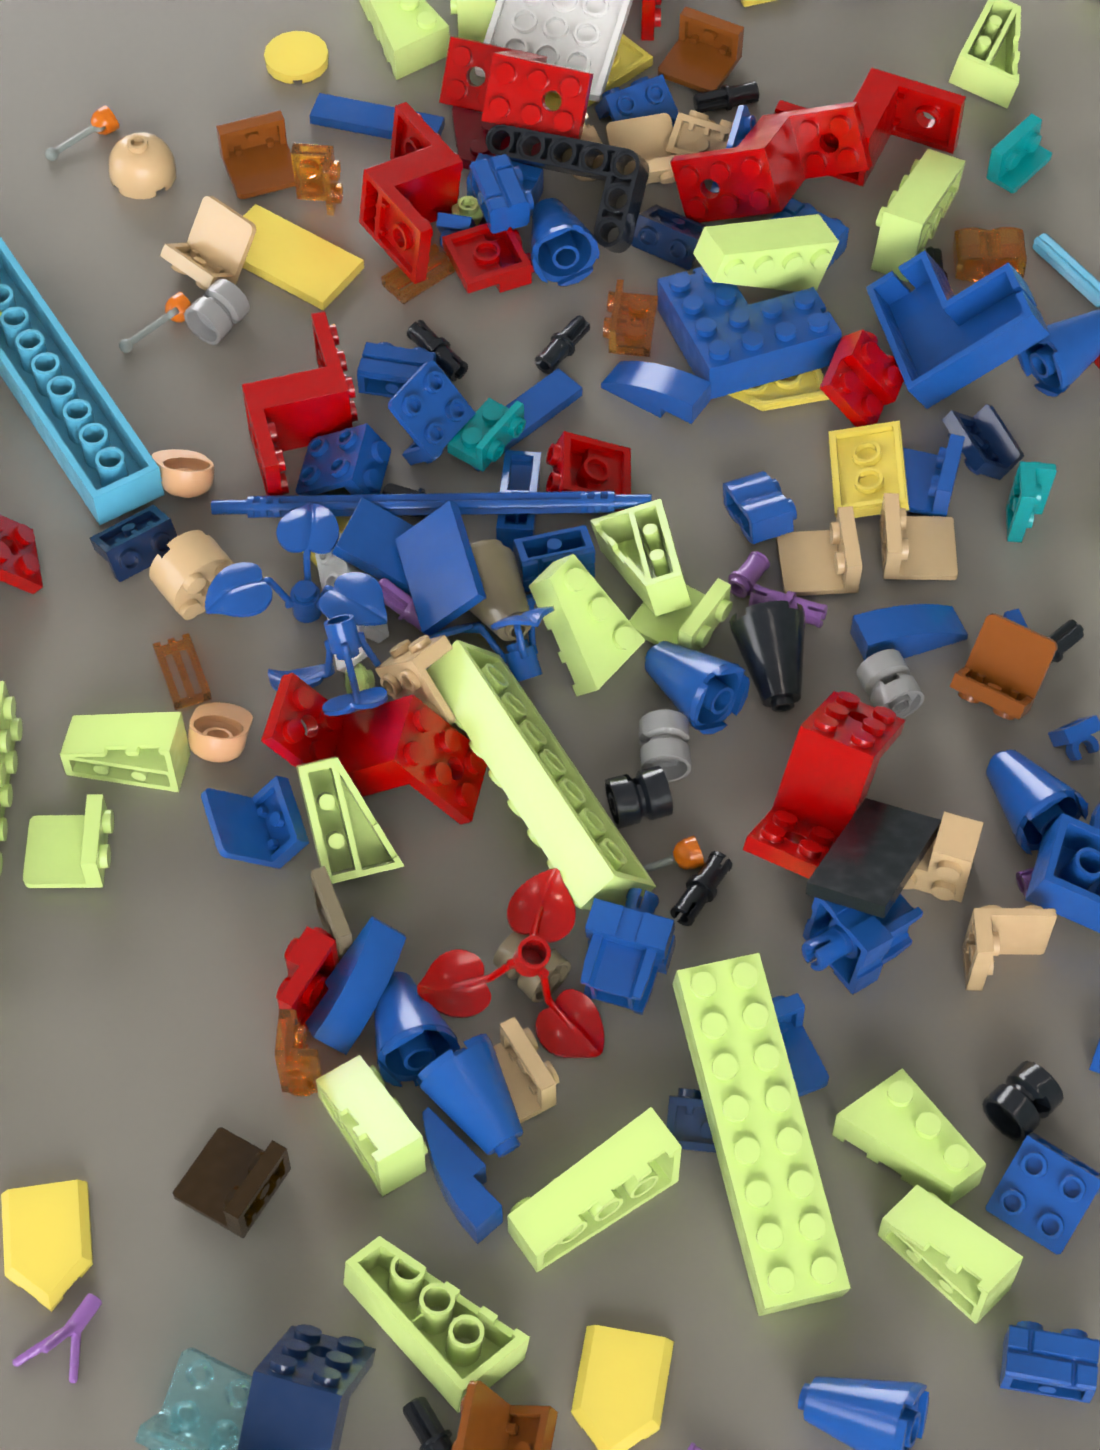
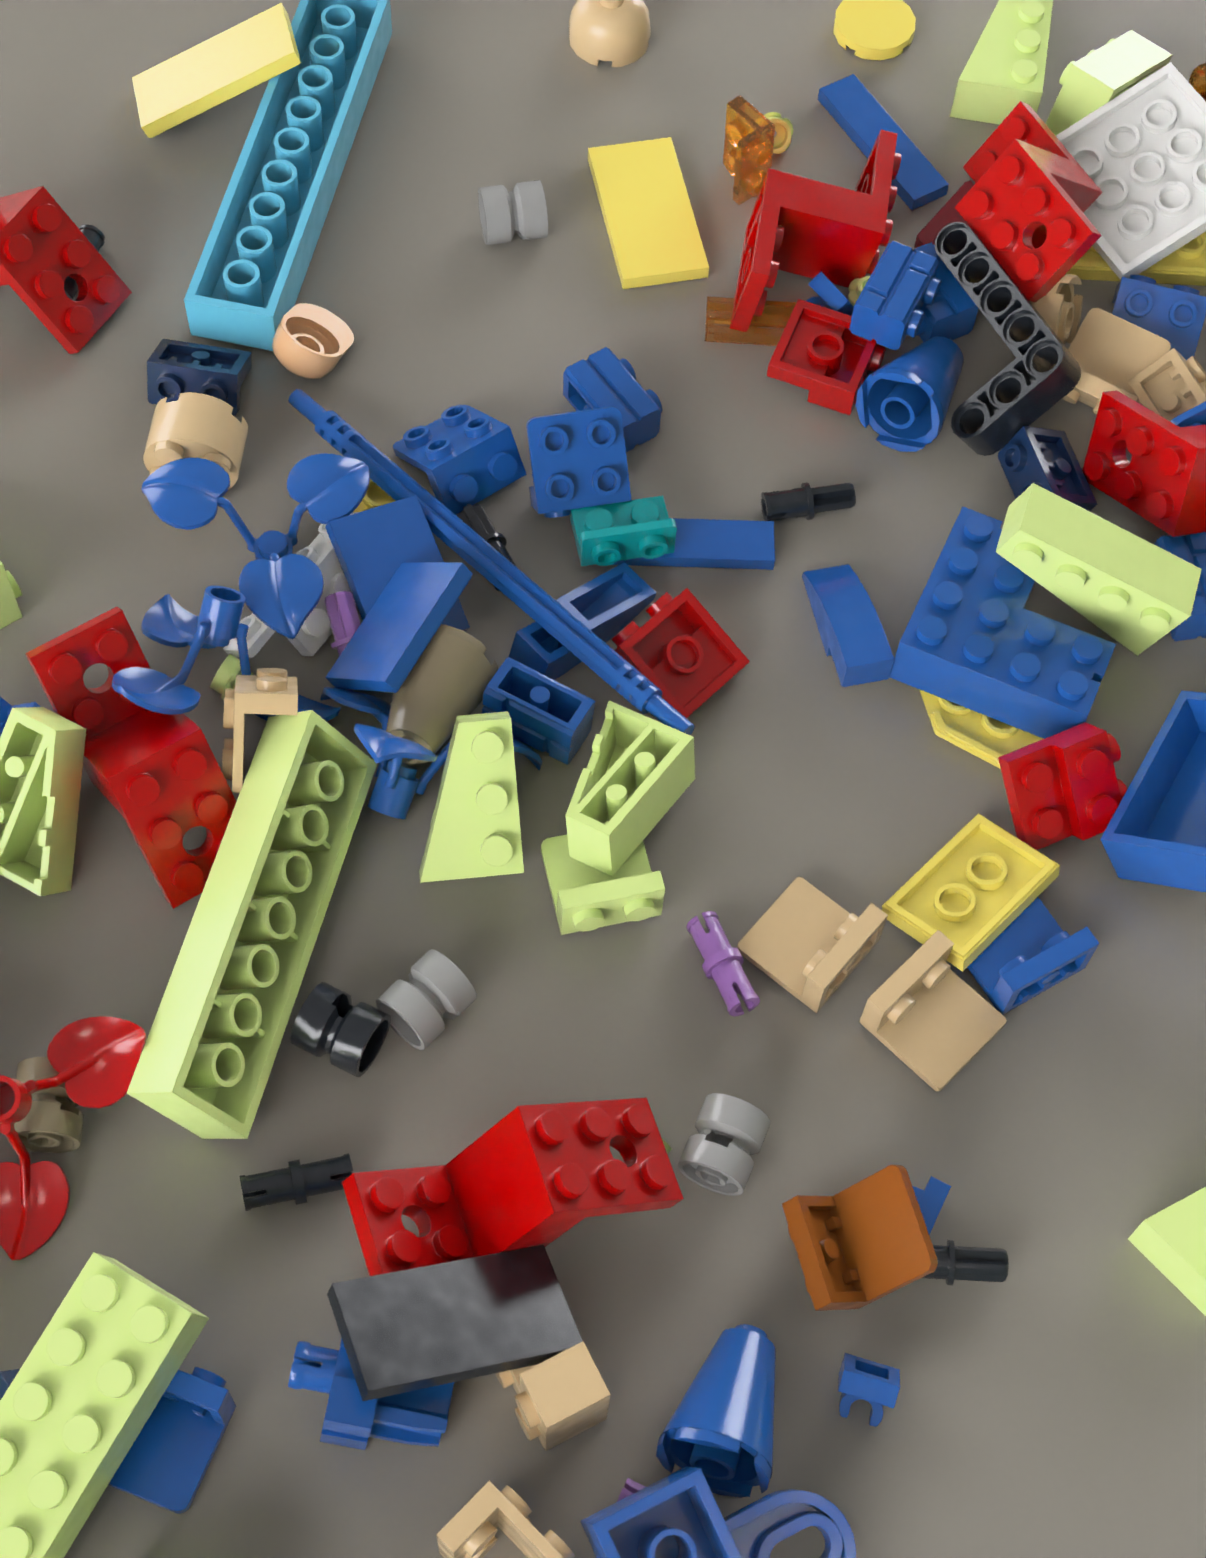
camera: 40 degrees right, 5 degrees up
hinge [119,292,191,353] -> none
clear orange tile [153,633,212,710] -> none
tan bracket [160,196,256,290] -> none
light nougat cap [188,702,253,763] -> none
dark orange bracket [216,110,301,199] -> none
red bracket [241,311,358,496] -> none
black pin [407,320,468,381] -> none
blue piece [580,888,676,1015] -> none
clear orange bracket [603,279,658,357] -> none
orange hinge [643,835,705,873] -> none
blue cone [645,641,750,734] -> none
blue brick [723,471,797,544] -> none
medium lavender pin [728,551,770,598] -> none
black cone [729,600,806,712] -> none
blue slope [850,604,968,661] -> none
dark blue bracket [942,404,1024,480] -> none
teal bracket [1006,461,1057,543] -> none

